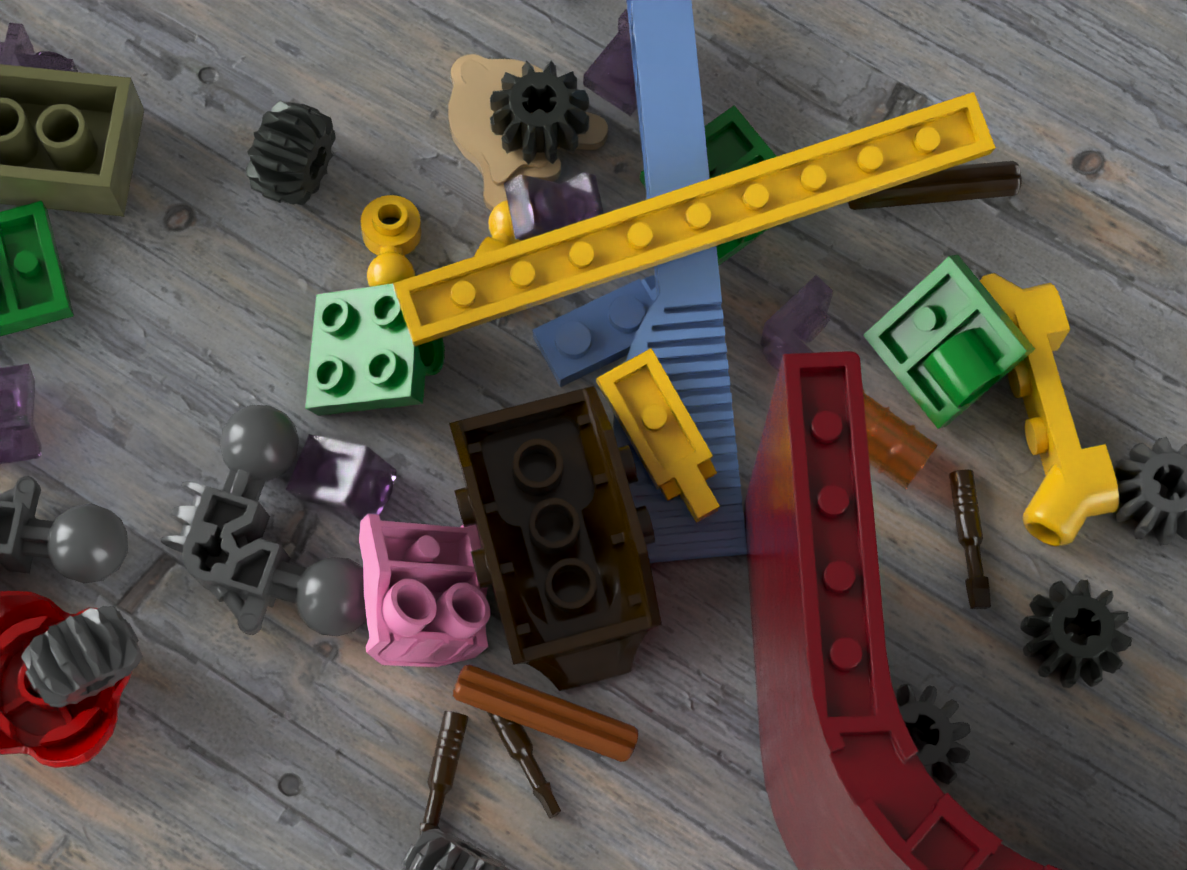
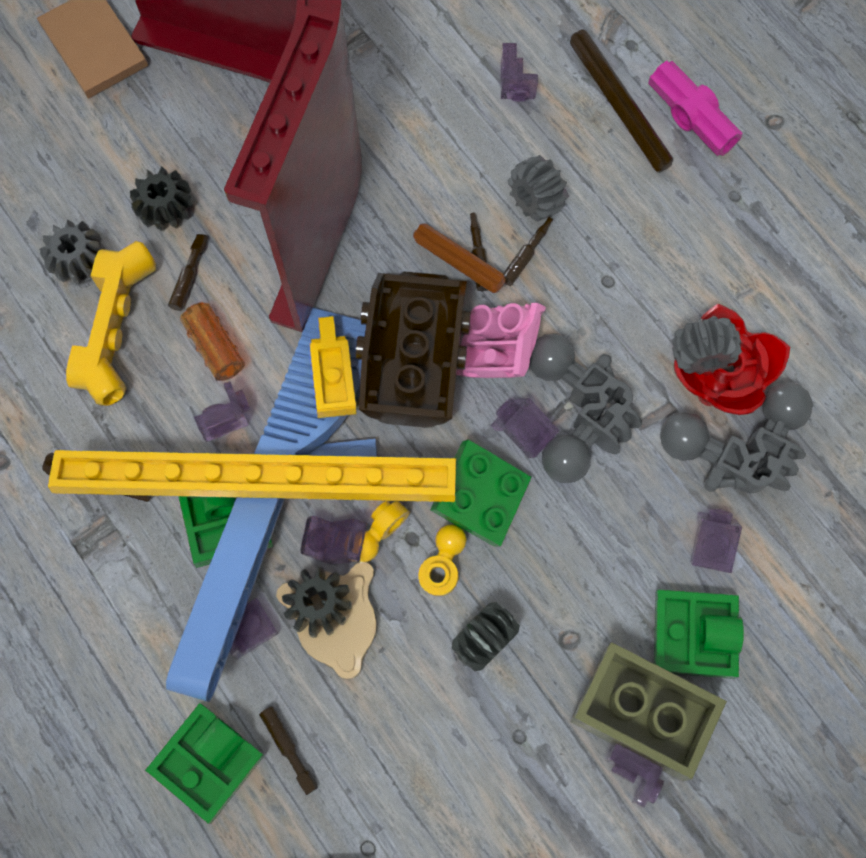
camera: 155 degrees left, 0 degrees up
green plate [863,255,1035,429] -> none

